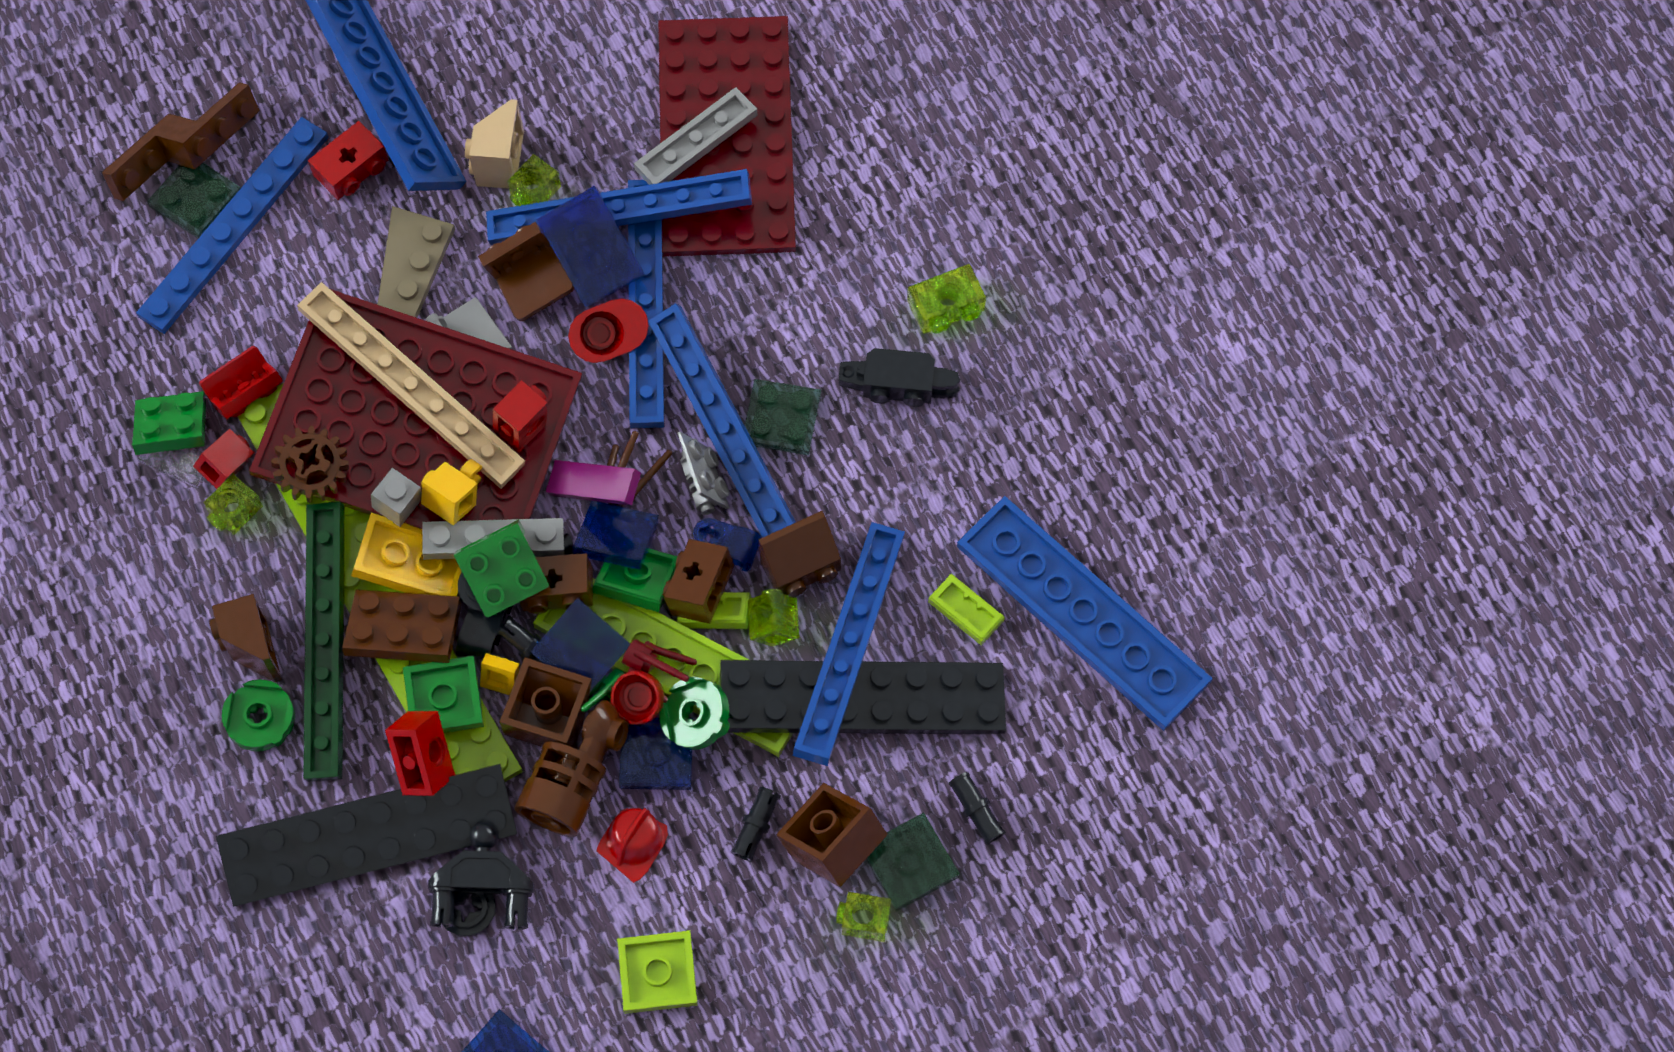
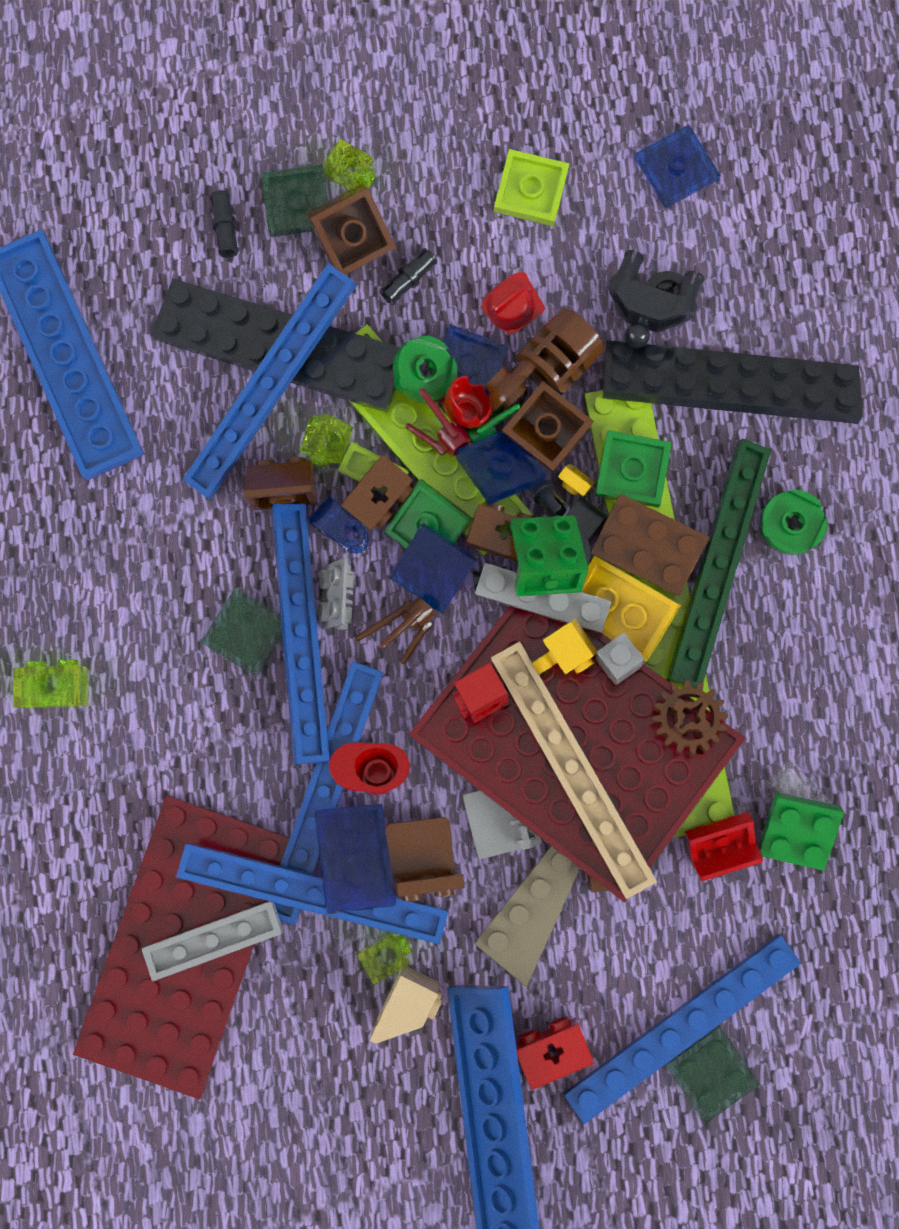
camera: 160 degrees left, 15 degrees up
reddish brown bracket [102,82,260,201] -> none
red brick [193,428,255,490] -> none
clear neon green brick [203,474,263,535] -> none
reddish brown slope [209,594,282,682] -> none
red brick [385,711,455,796] -> none
magenta tile [546,460,641,506] -> none
black hinge [839,348,961,407] -> none
lime plate [928,574,1005,646] -> none

